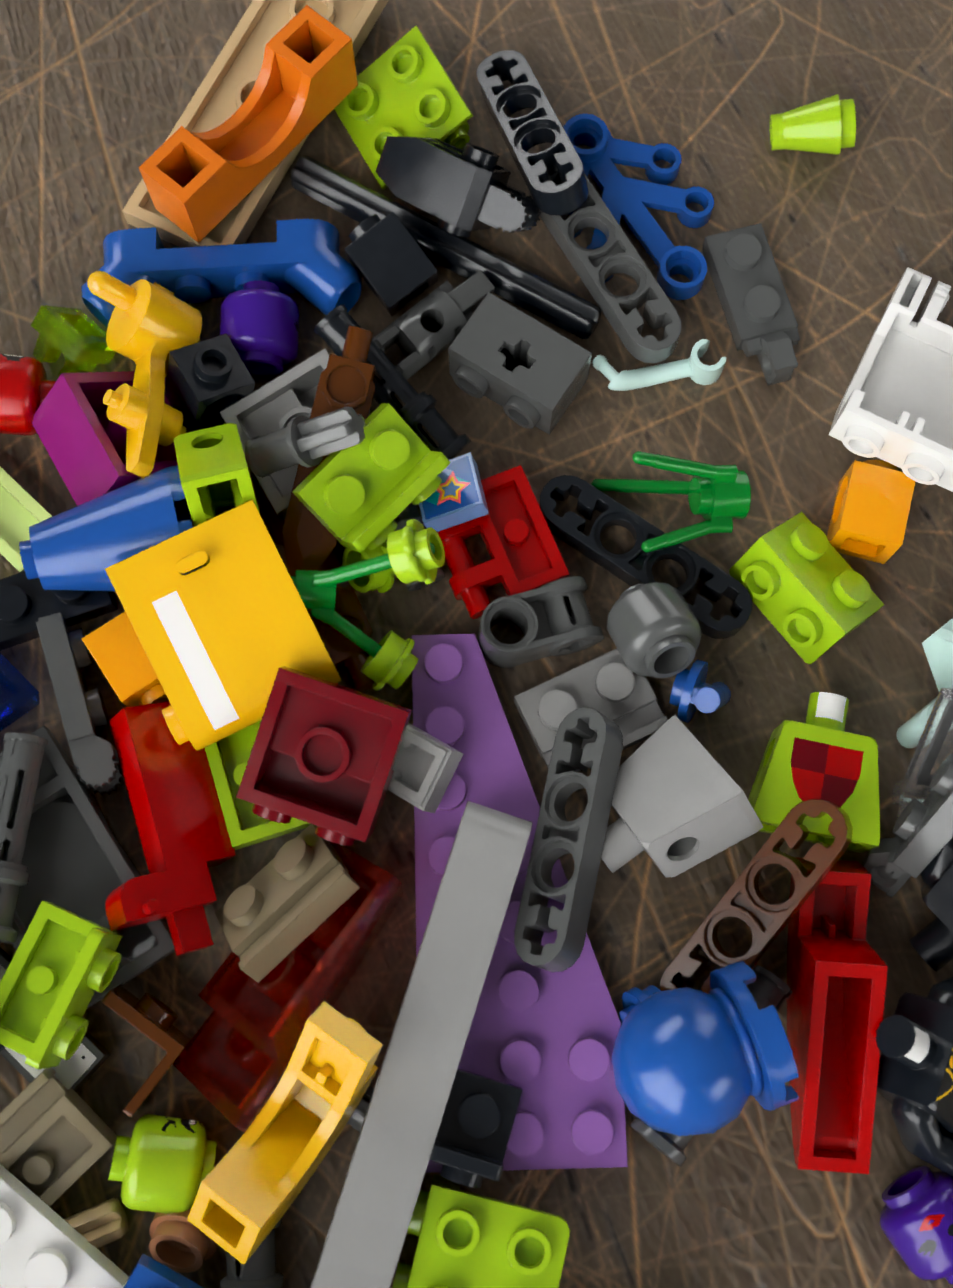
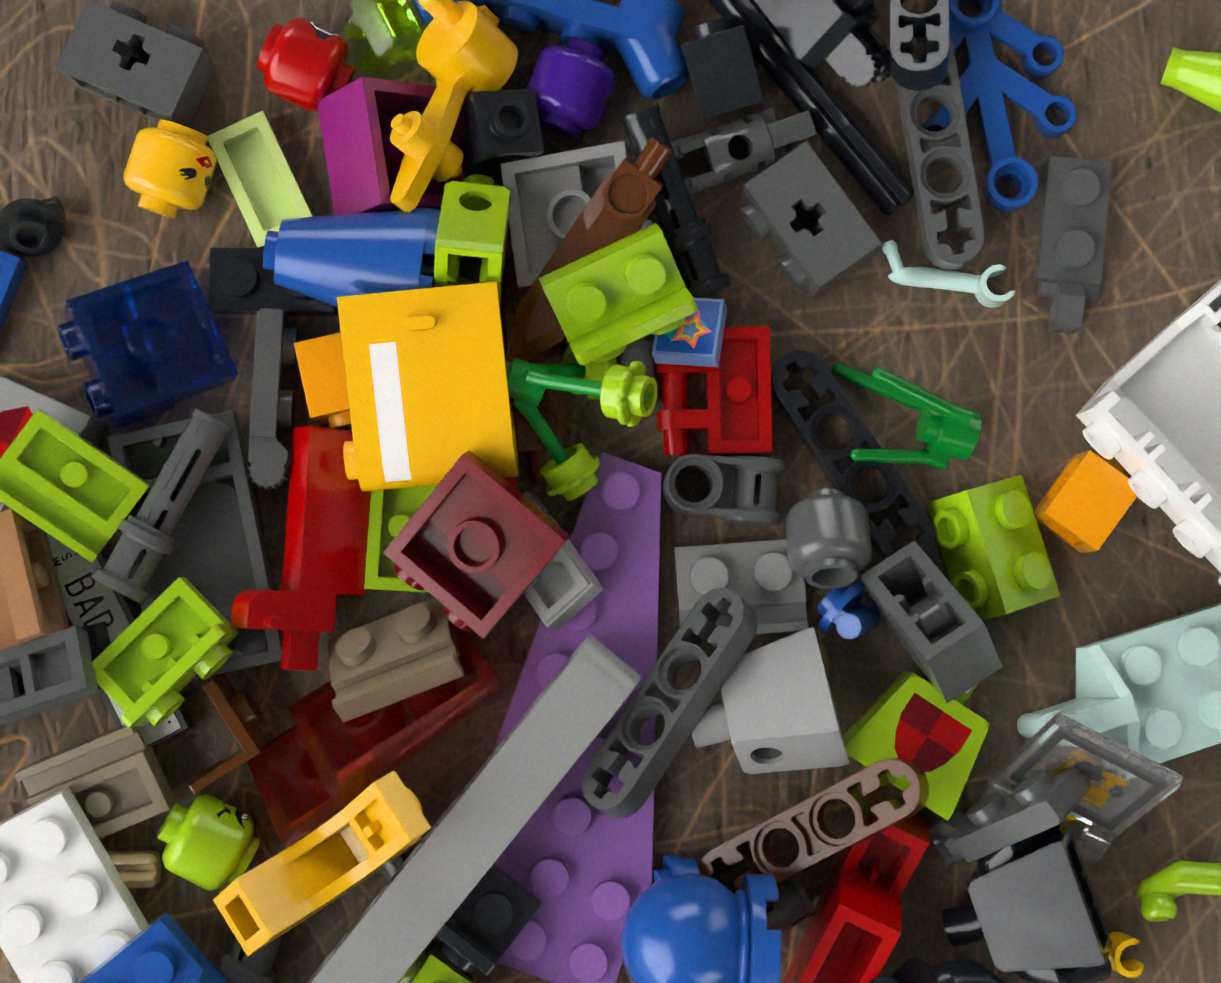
camera: 25 degrees right, 10 degrees up
nougat plate [149,1209,218,1273] -> none
dark grey axle [245,406,366,478] -> none
none -> dark grey brick [860,540,1003,703]

